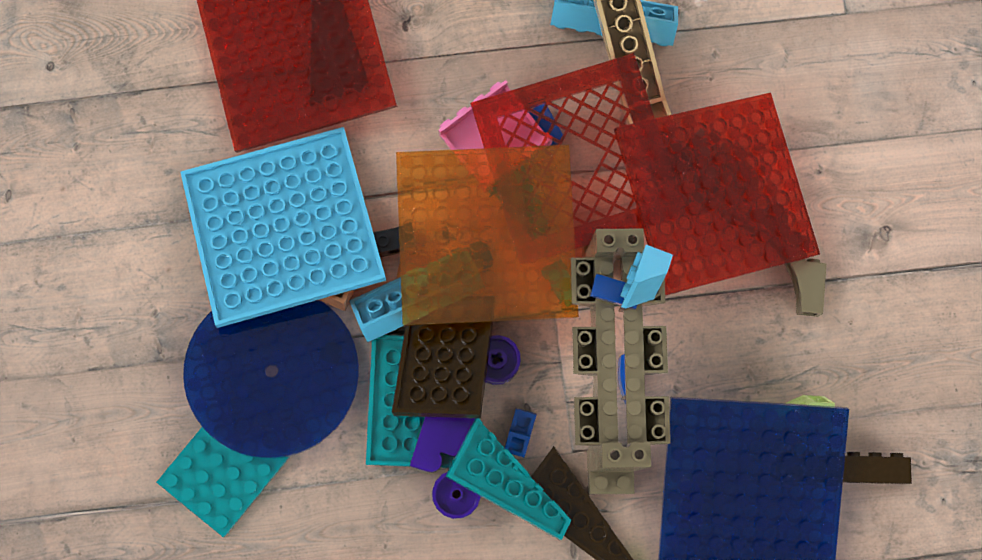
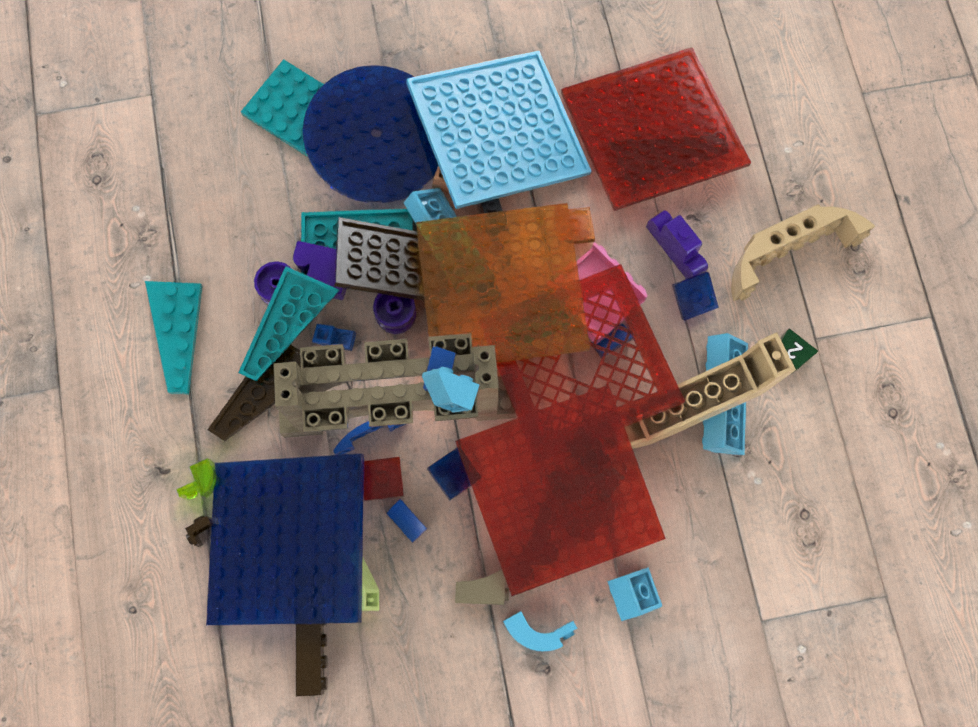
camera: 90 degrees right, 5 degrees down
none -> clear red plate [360,457,404,501]
none -> blue slope [387,499,427,543]
none -> clear blue plate [427,446,482,501]
none -> medium azure arch [503,611,577,651]
none -> clear orange plate [553,207,595,246]
none -> medium azure slope [607,567,662,621]
none -> dark purple brick [646,210,708,284]
none -> clear blue plate [672,272,719,321]

